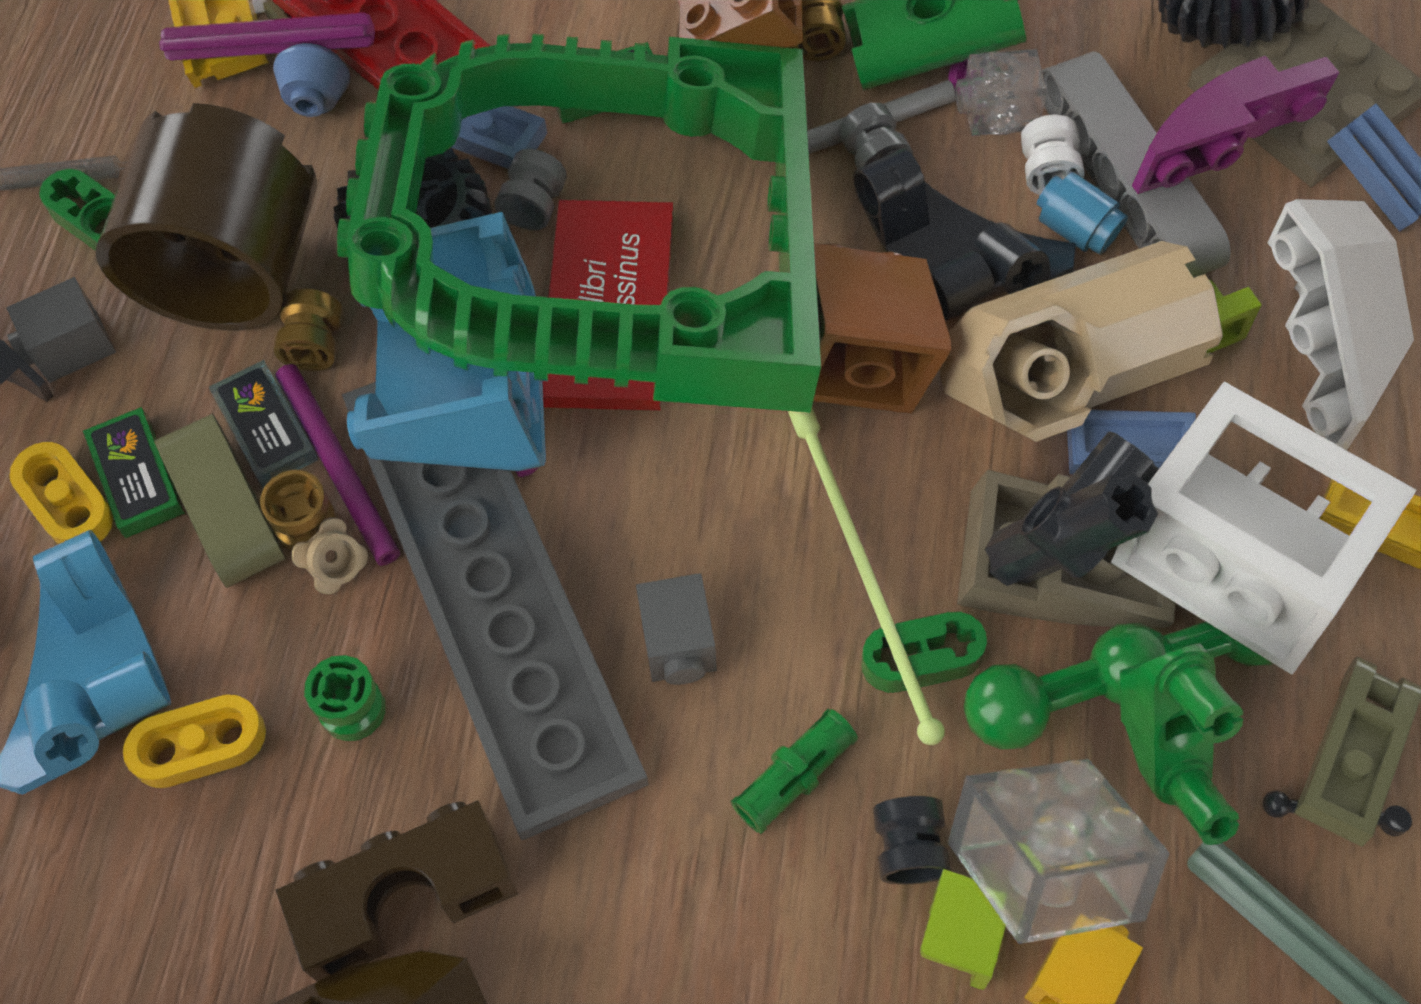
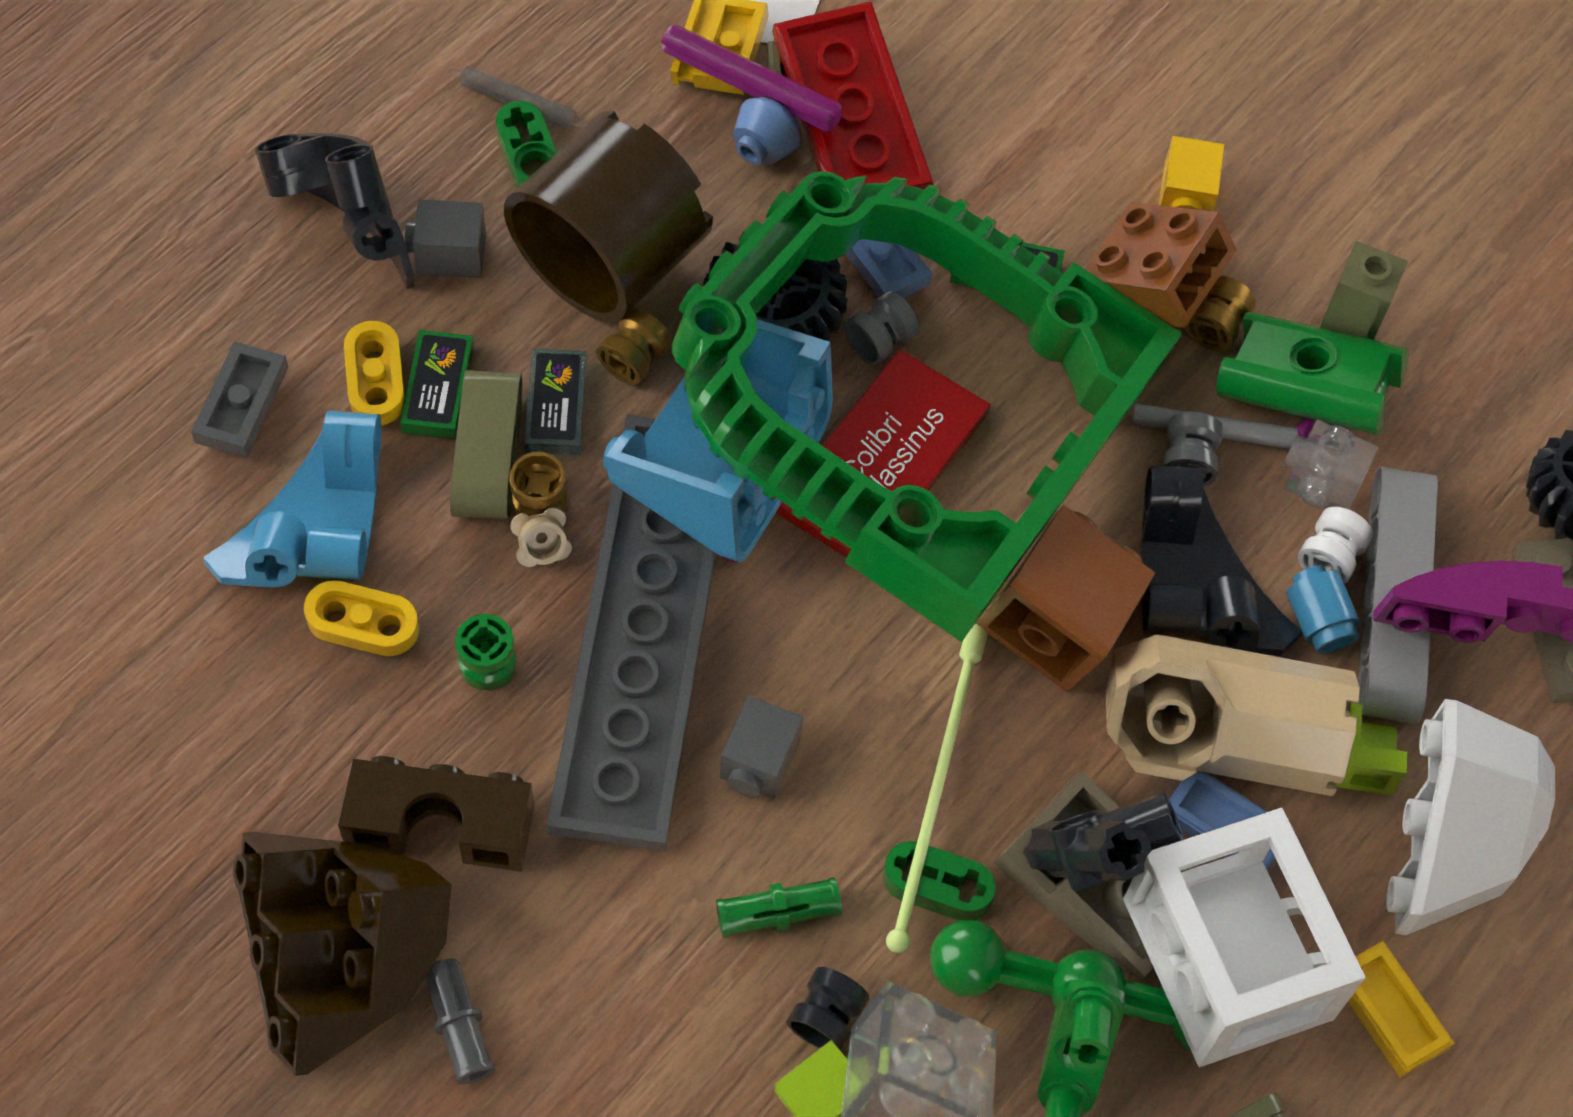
camera: 25 degrees right, 0 degrees up
magenta piece [275,364,400,566] -> none

